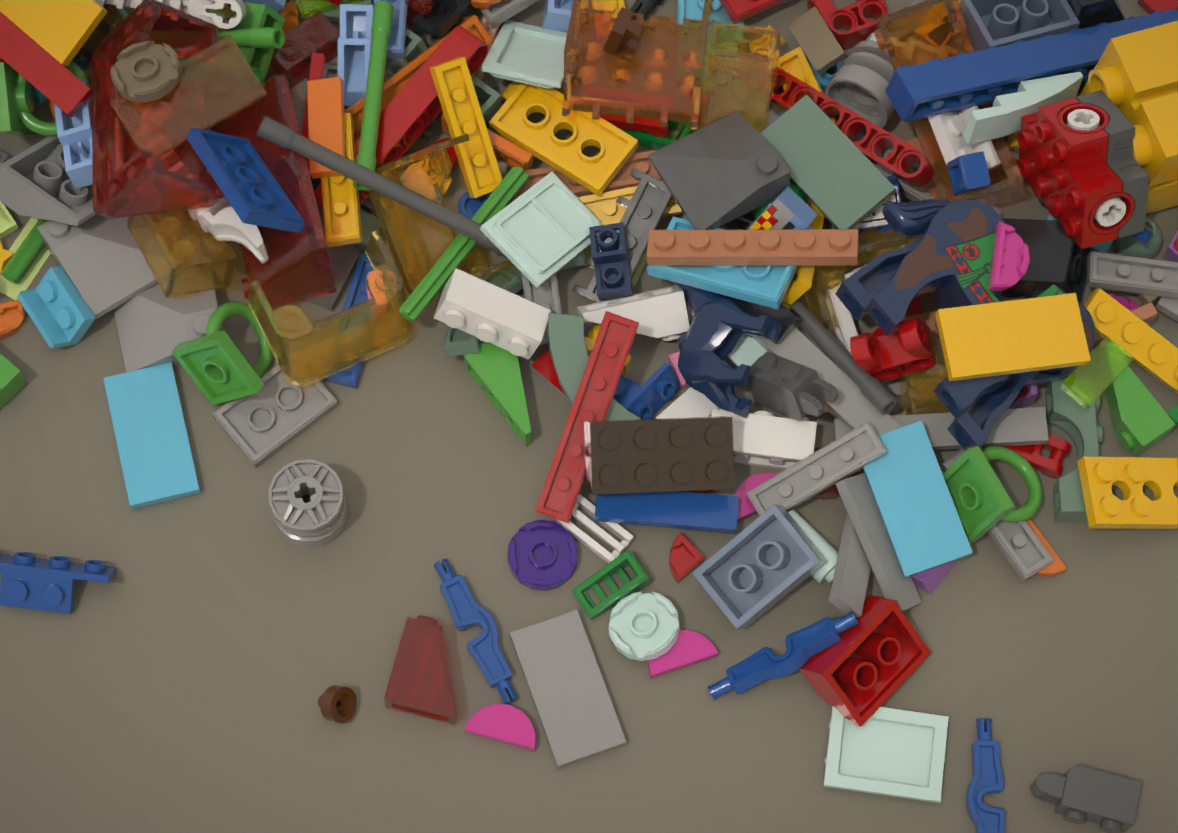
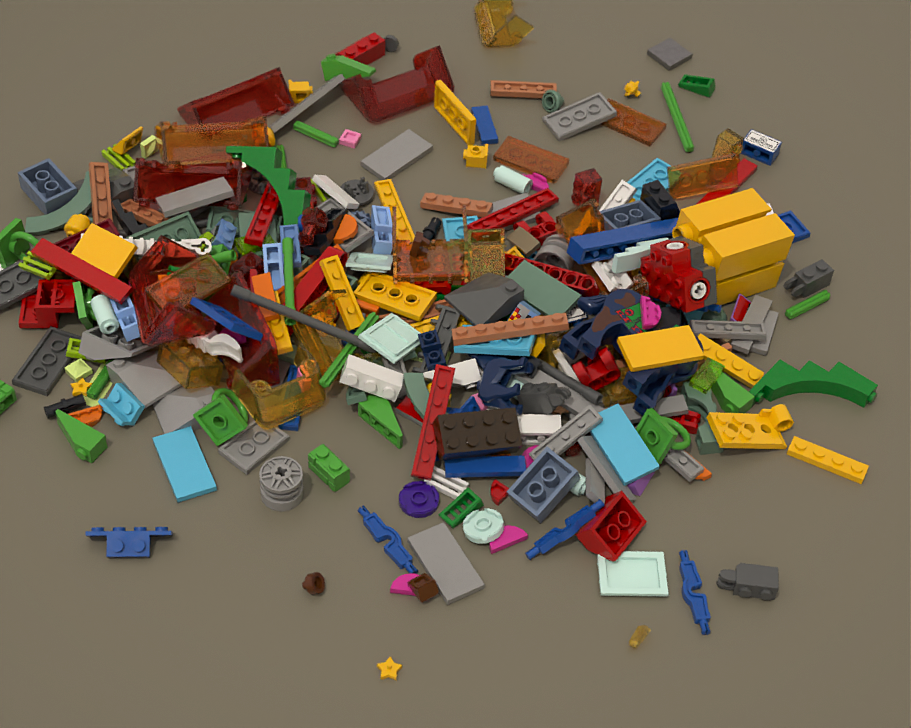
camera: 10 degrees left, 20 degrees down
dark tan tile [110,41,182,102] -> none
clear red slope [384,615,458,726] -> none
blue slope [947,151,991,196] -> none
none -> light aqua brick [90,295,119,334]
none -> bright green brick [308,444,350,492]
none -> reddish brown slope [407,573,439,602]

